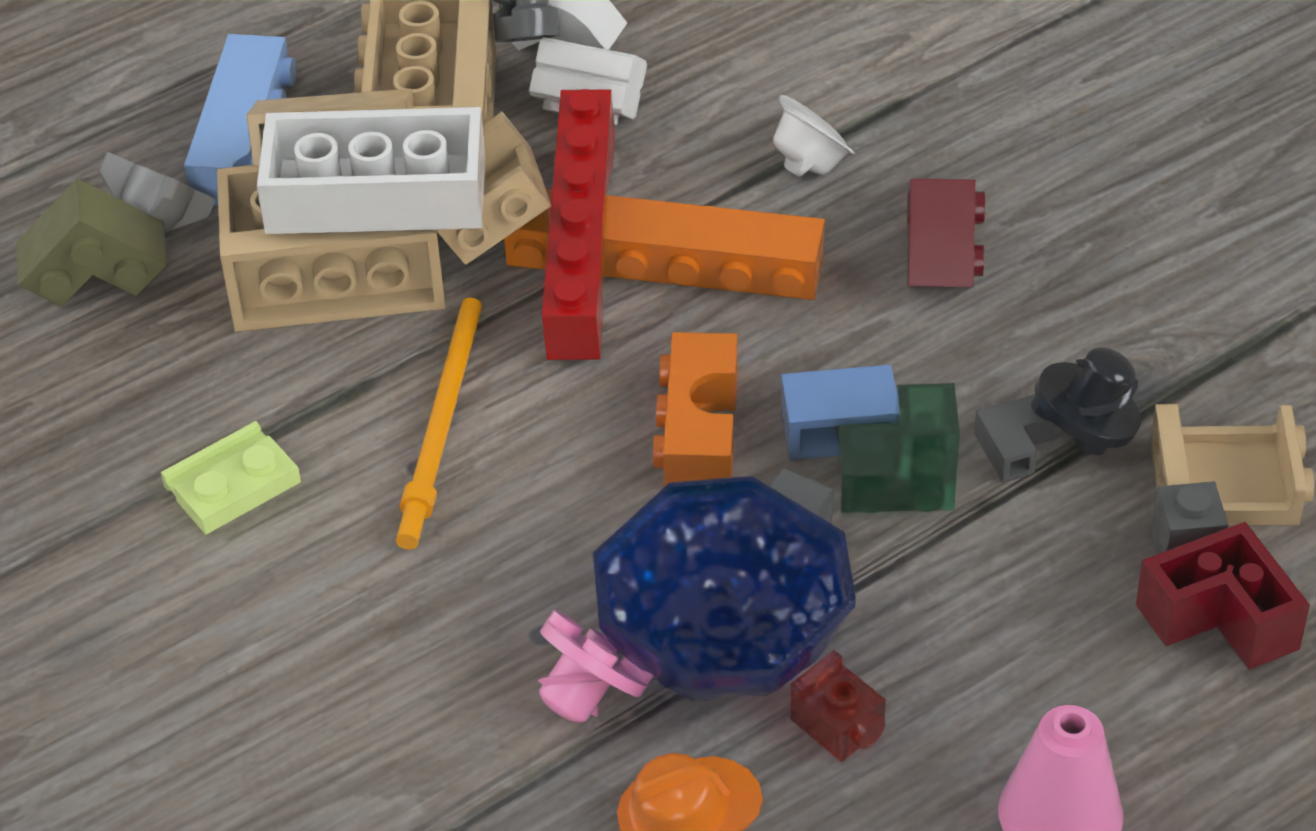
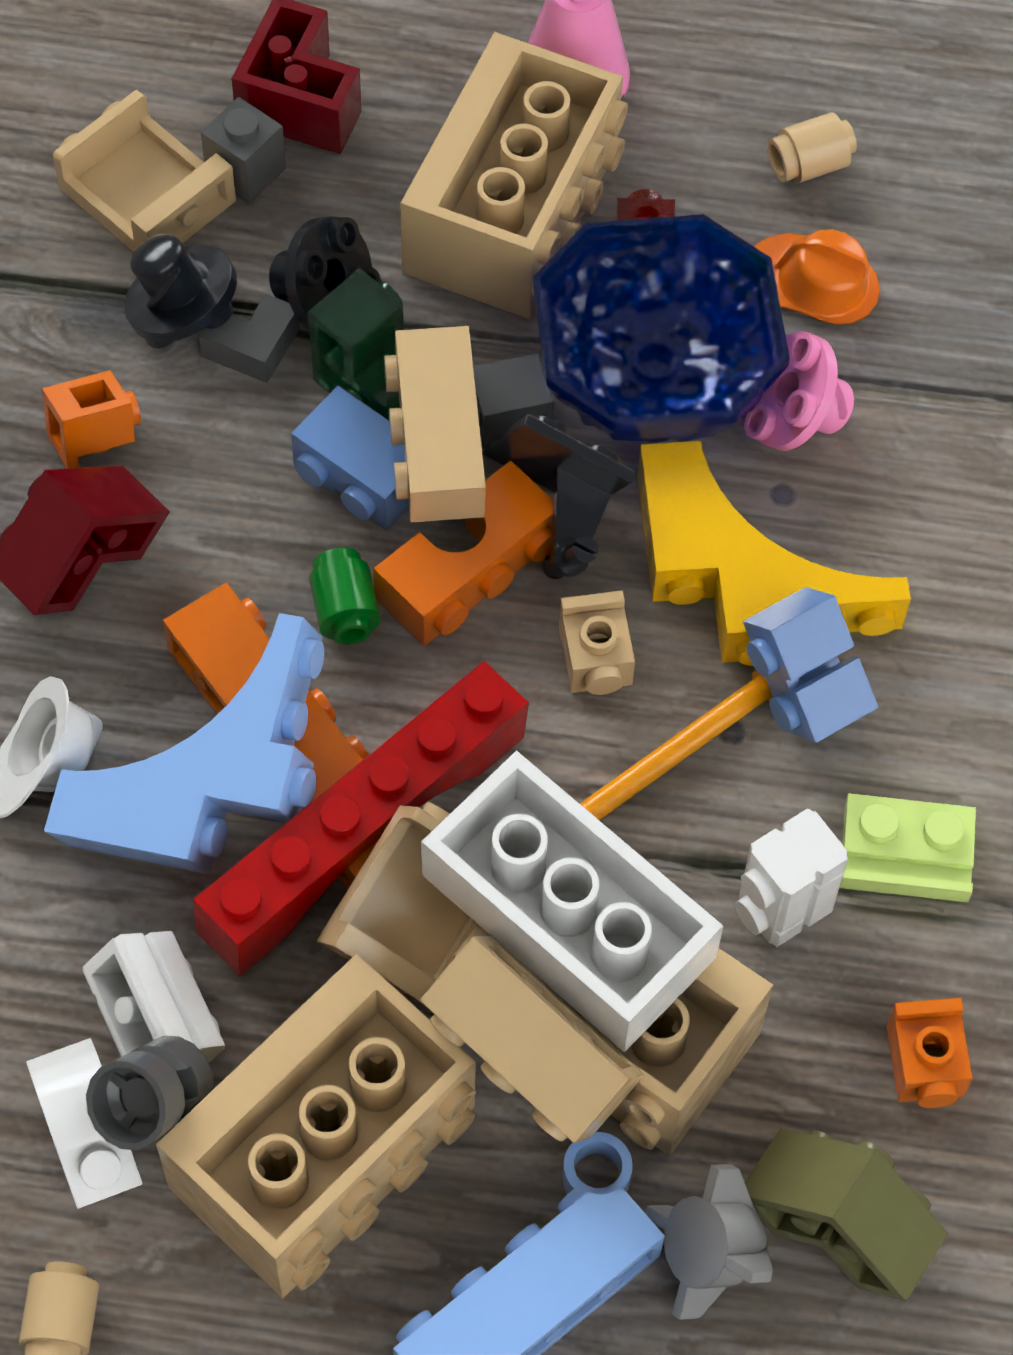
camera: 140 degrees left, 15 degrees up
none -> orange brick [42,370,141,469]
none -> light blue arch [44,613,324,874]
none -> black plate [269,216,381,336]
none -> green brick [309,548,381,645]
none -> tan brick [384,326,486,523]
none -> tan brick [400,32,628,320]
none -> black plate [482,414,636,579]
none -> tan brick [559,590,635,695]
none -> yellow arch [637,441,911,666]
none -> white brick [735,808,848,947]
none -> medium blue piece [743,587,879,743]
none -> orange brick [886,998,973,1108]

